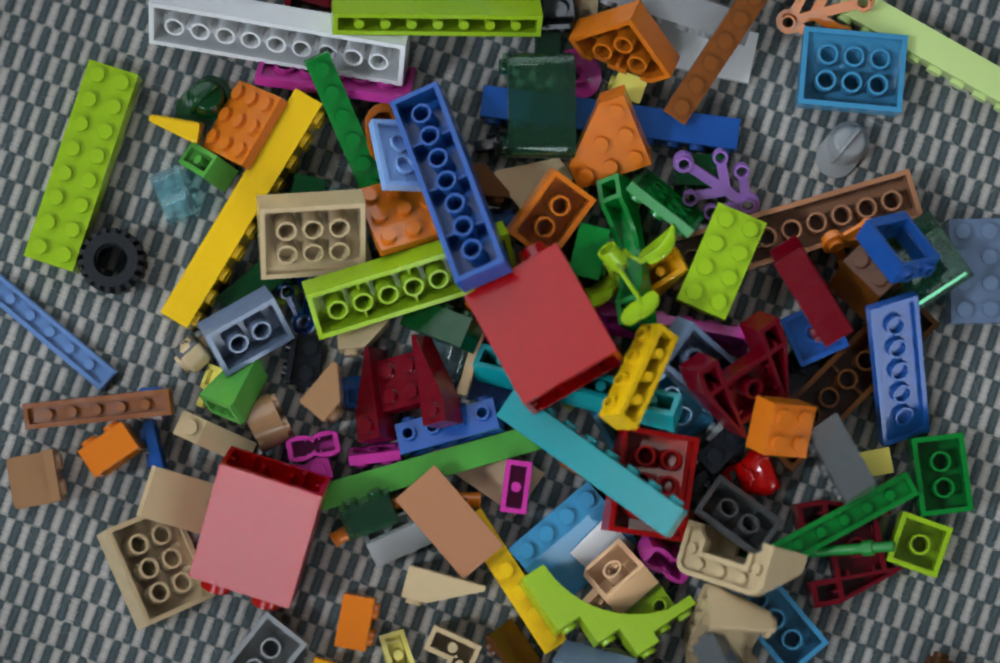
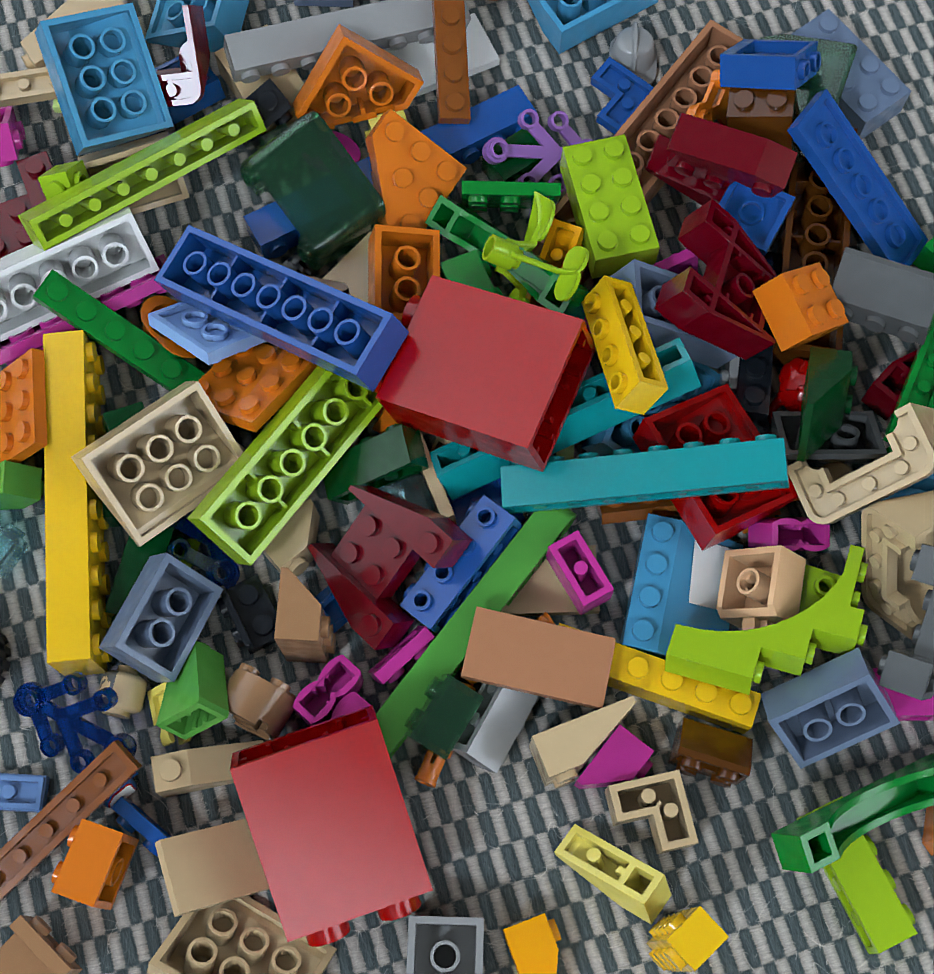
camera: 40 degrees left, 15 degrees down
orange brick [334,592,381,652] -> none
none -> clear blue plant [13,671,137,773]
none -> dark pink slope [574,724,654,790]
none -> blue plate [590,57,654,135]
none -> dark green slope [797,347,858,462]

